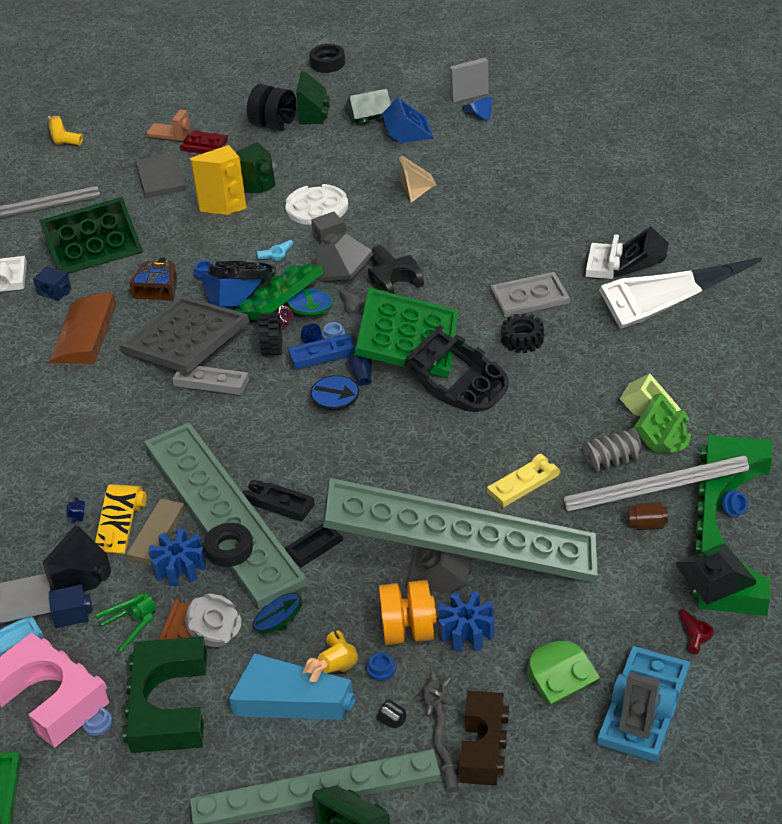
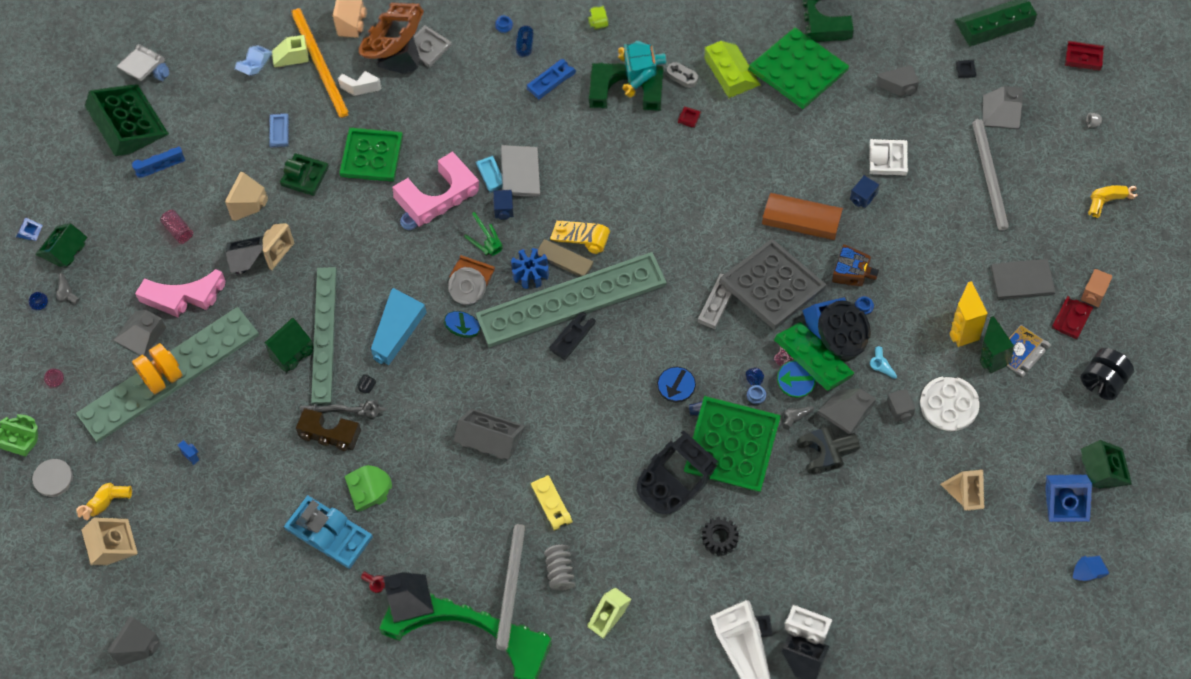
camera: 100 degrees right, 20 degrees up
dark green slope [40,197,143,274] -> none
black slope [42,525,111,592] -> none
clear blue plate [66,497,85,523] -> none
dark green arch [122,636,207,753] -> none
black tyre [204,523,253,567] -> none
black tyre [259,313,283,356] -> none
black tile [284,524,343,568] -> none
blue plate [288,334,356,370] -> none
dark green slope [296,71,330,124] -> none
yellow arm [302,631,358,682] -> none
sand green plate [323,478,598,582] -> none
blue plate [367,652,396,681] -> none
light orange wheel [379,580,436,645] -> none
blue gear [438,592,495,652] -> none
light grey tile [449,58,489,103] -> none
light grey tile [490,272,570,317] -> none
reddish brown brick [628,502,668,530] -> none
bright green slope [634,393,691,454] -> none
blue plate [722,490,748,517] -> none

